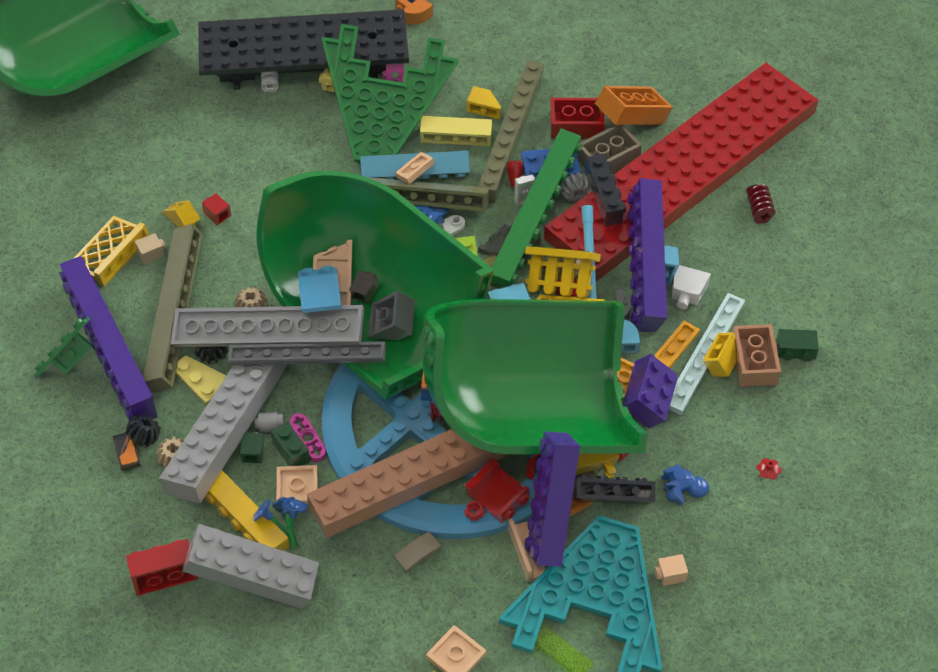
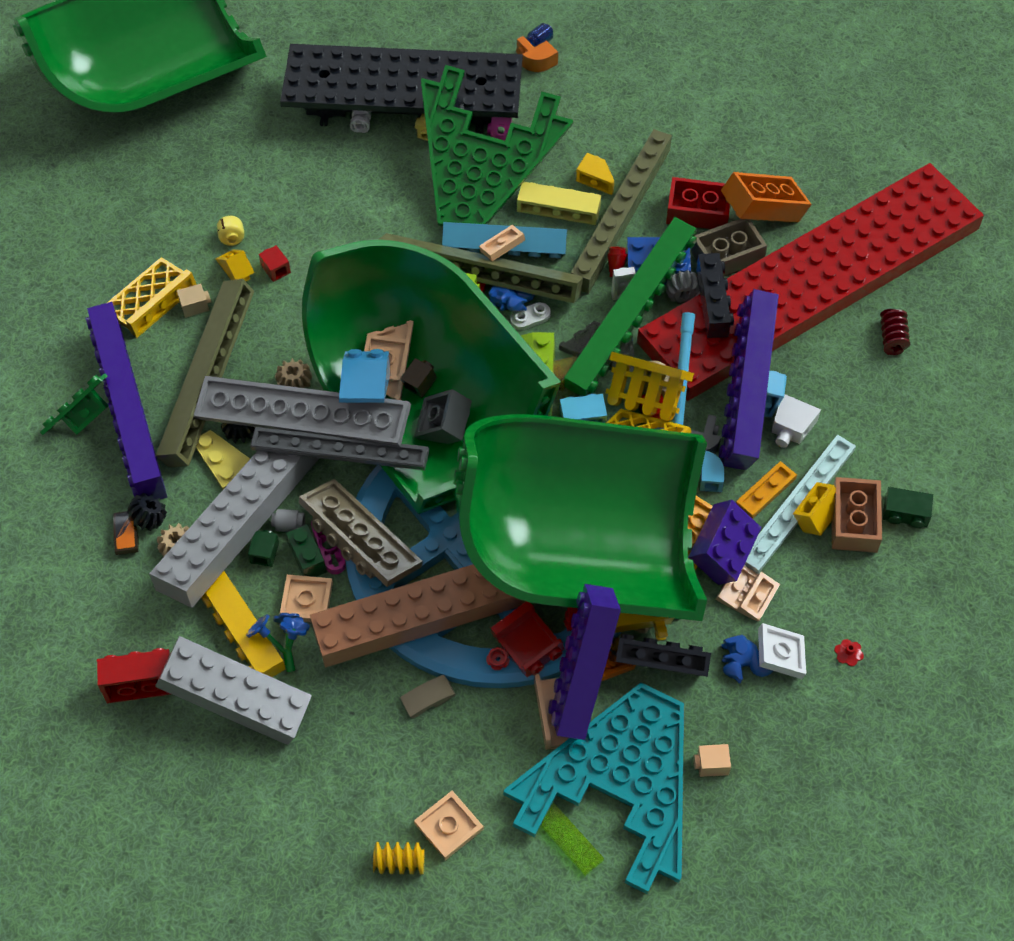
camera: 10 degrees right, 5 degrees up
none -> light yellow head [217,216,244,246]
none -> dark tan plate [299,479,423,587]
none -> light nougat slope [715,565,780,621]
none -> white plate [758,623,806,679]

